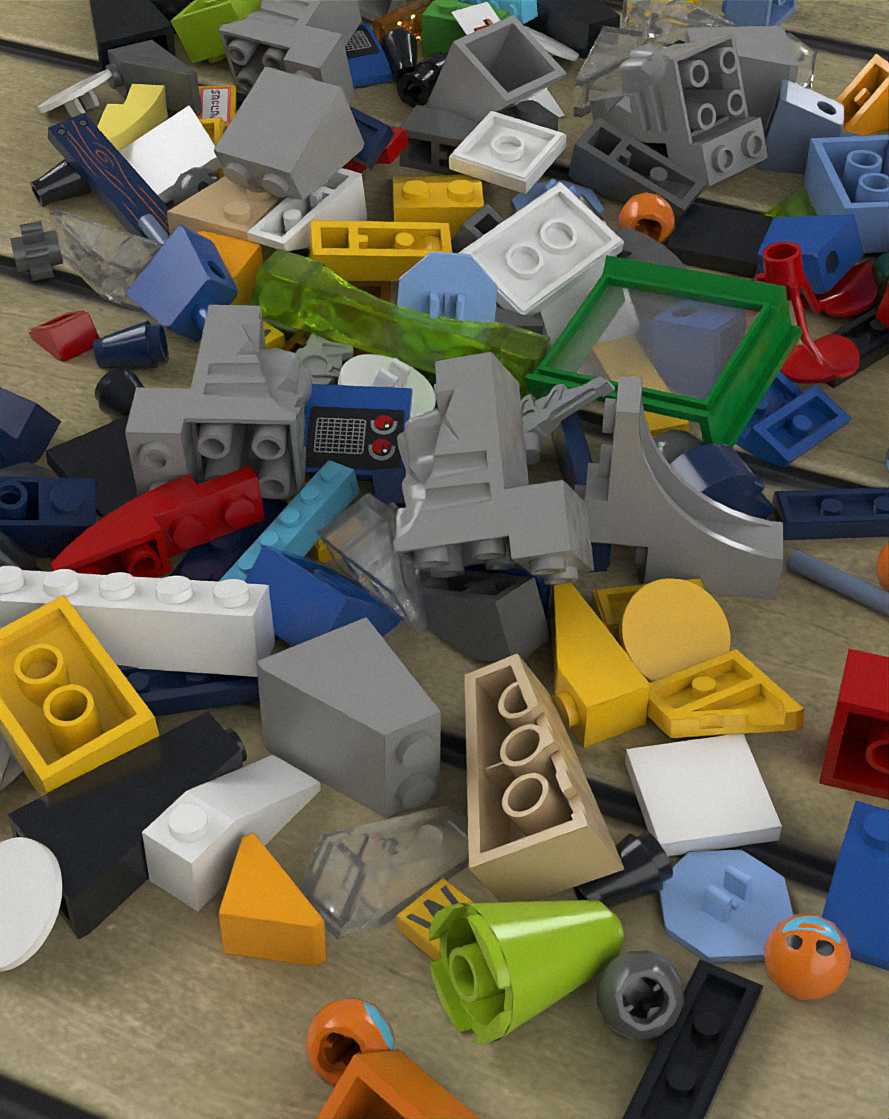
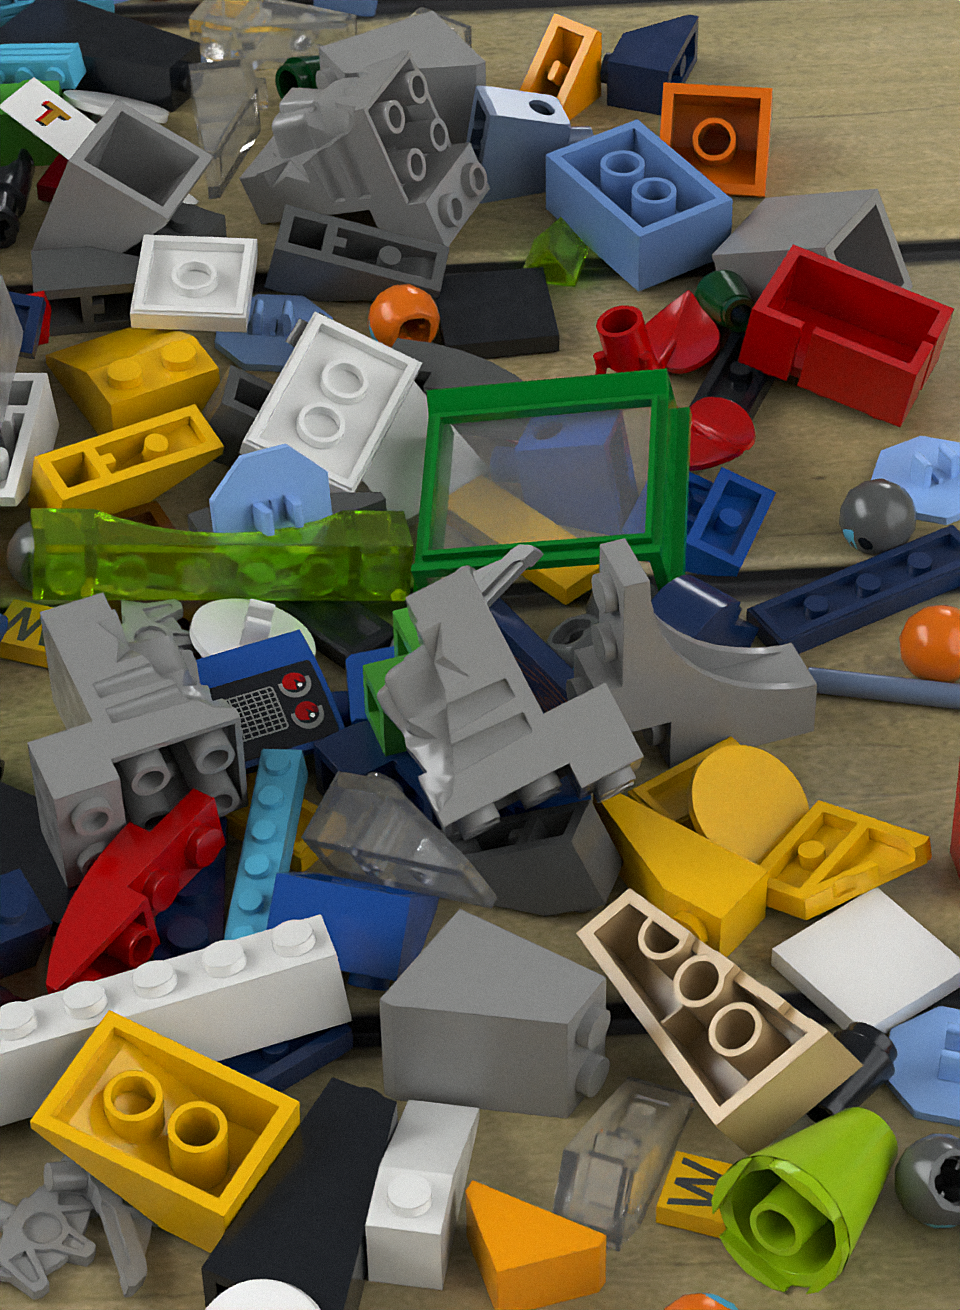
camera: 25 degrees left, 0 degrees up
blue torso [758,214,864,301] -> none

